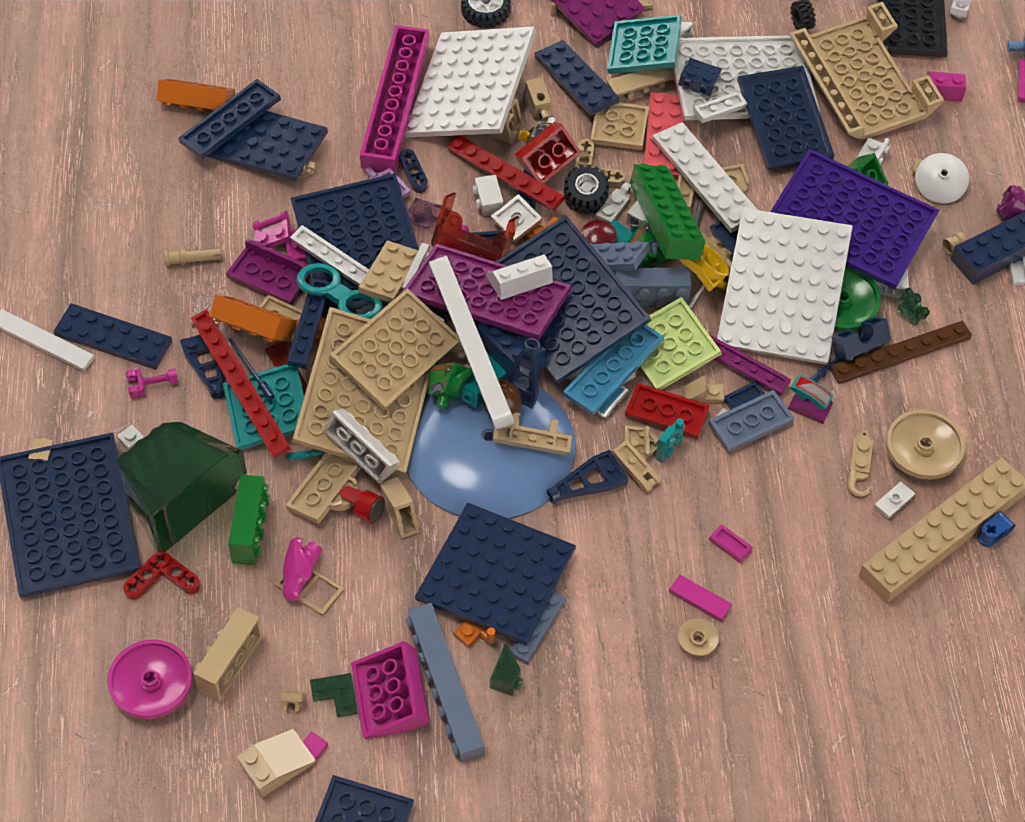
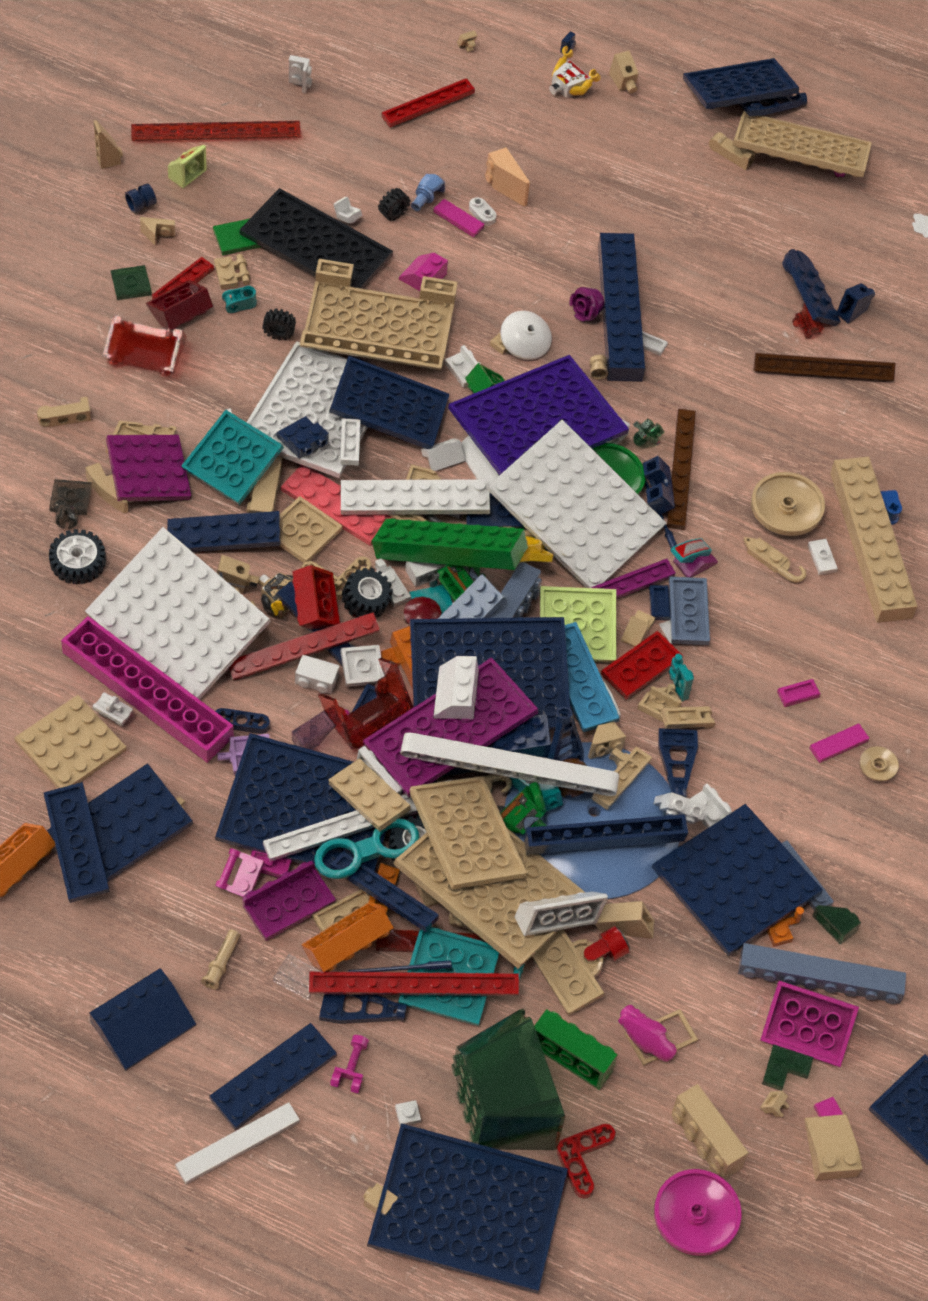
camera: 65 degrees left, 0 degrees up
none -> tan plate [14,695,127,789]
none -> dark blue slope [89,968,196,1071]
none -> white hips [93,692,133,726]
none -> black tyre [378,188,411,221]
none -> white panel [421,438,465,471]
none -> dark blue brick [524,814,688,855]
none -> tan slope [588,722,626,759]
none -> white plate [653,792,707,824]
none -> white bracket [690,784,732,828]

